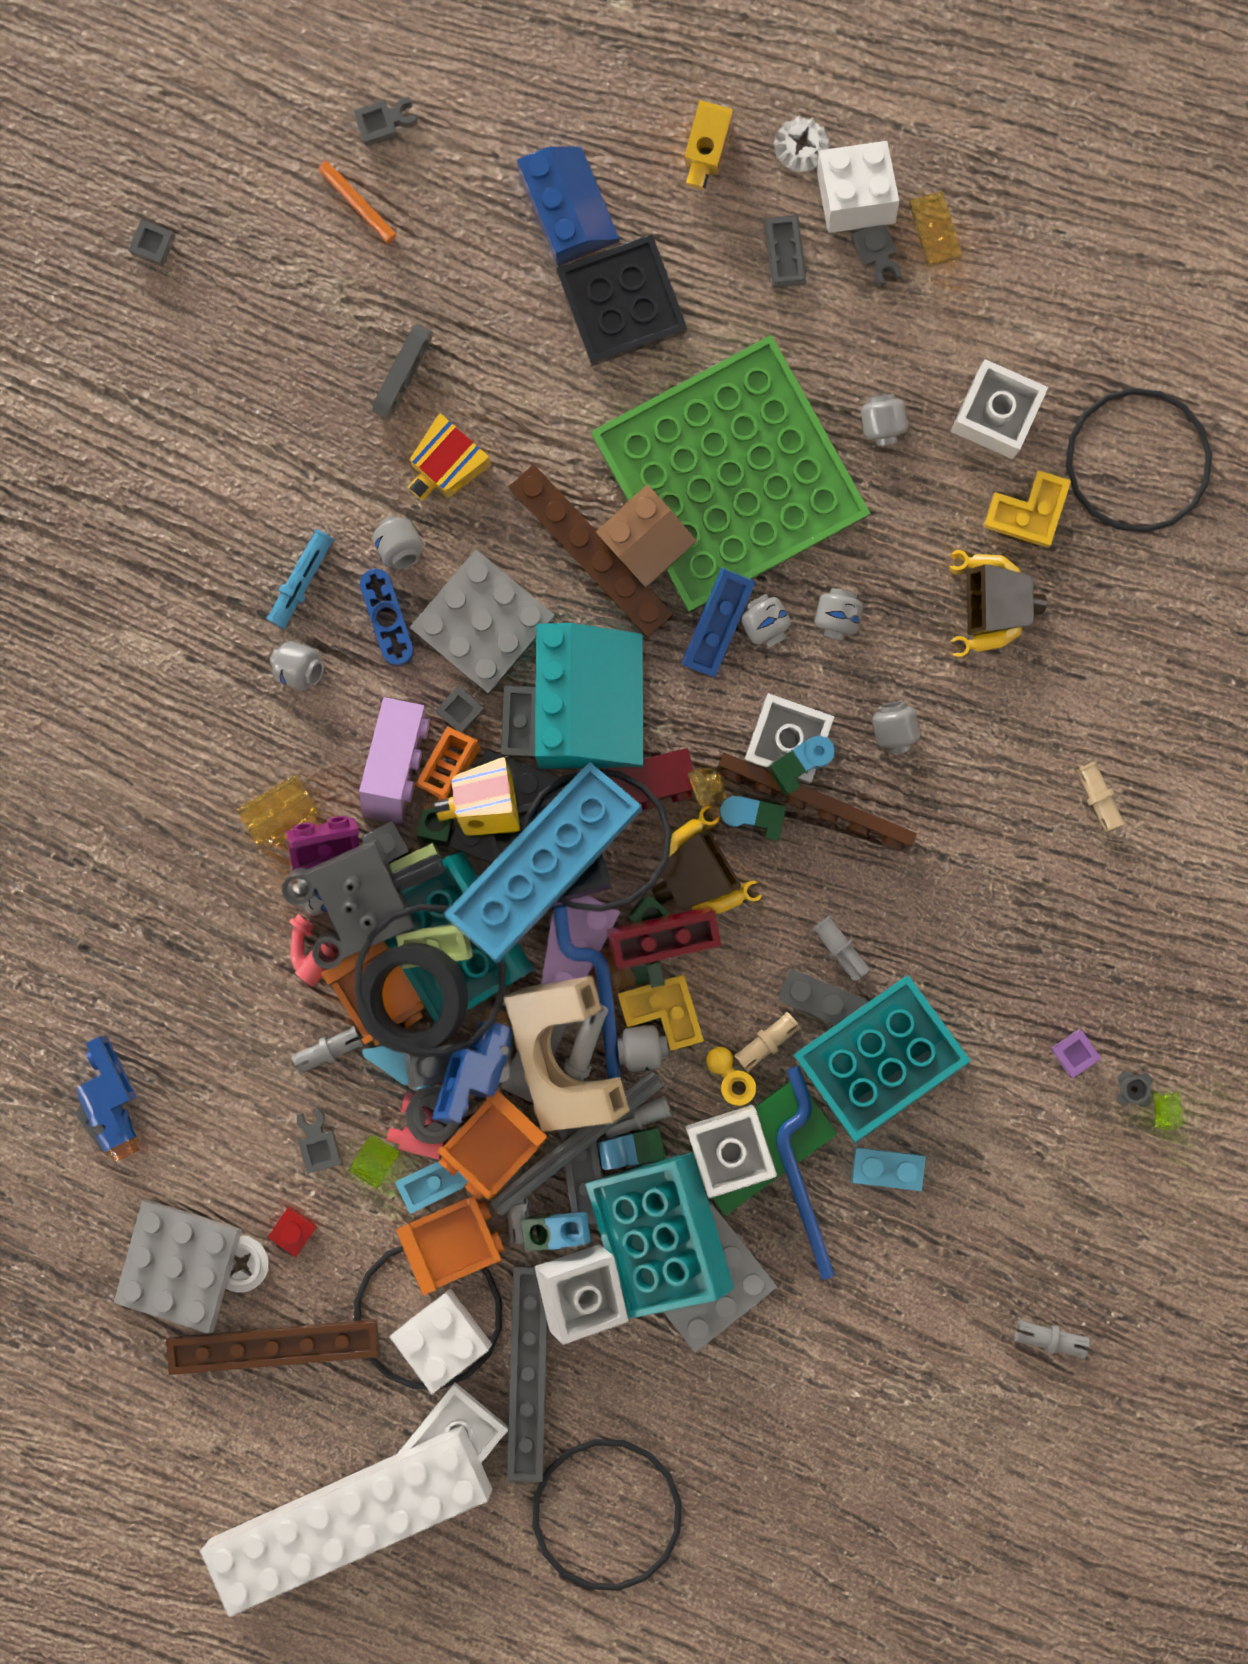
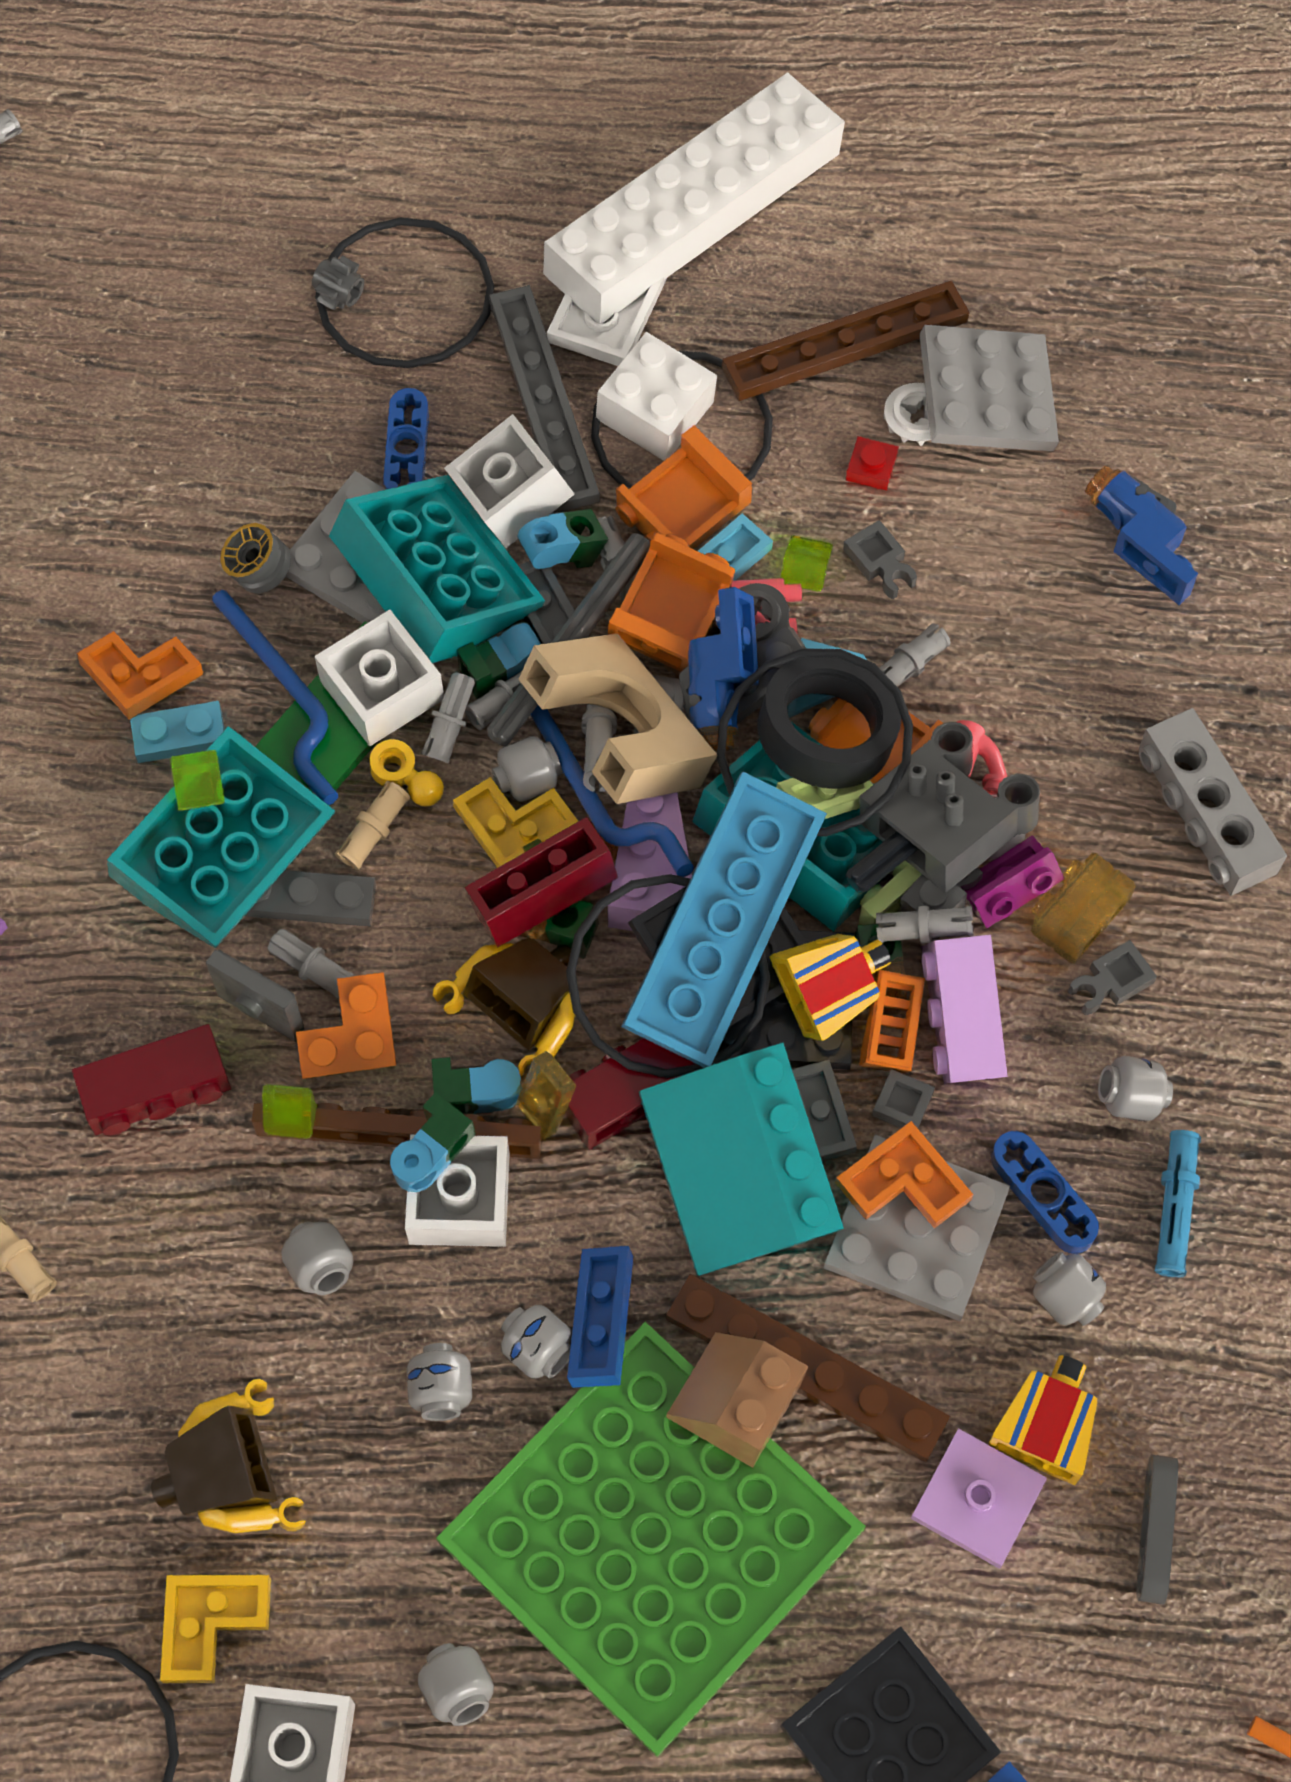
camera: 160 degrees right, 20 degrees down
none -> dark red brick [71,1024,232,1136]
none -> orange plate [77,631,203,720]
none -> clear neon green slope [170,750,225,811]
none -> dark grey plate [206,949,305,1042]
none -> dark grey wheel [220,523,291,594]
none -> clear neon green slope [262,1084,317,1139]
none -> orange plate [296,972,397,1079]
none -> dark grey gear [312,255,364,310]
none -> blue beam [383,388,429,489]
none -> light grey axle [421,672,475,764]
none -> orange plate [835,1121,974,1229]
none -> light grey pin [876,906,974,943]
none -> lavender plate [911,1428,1047,1569]
none -> dark grey plate [1068,940,1157,1015]
none -> light grey brick [1139,708,1287,896]

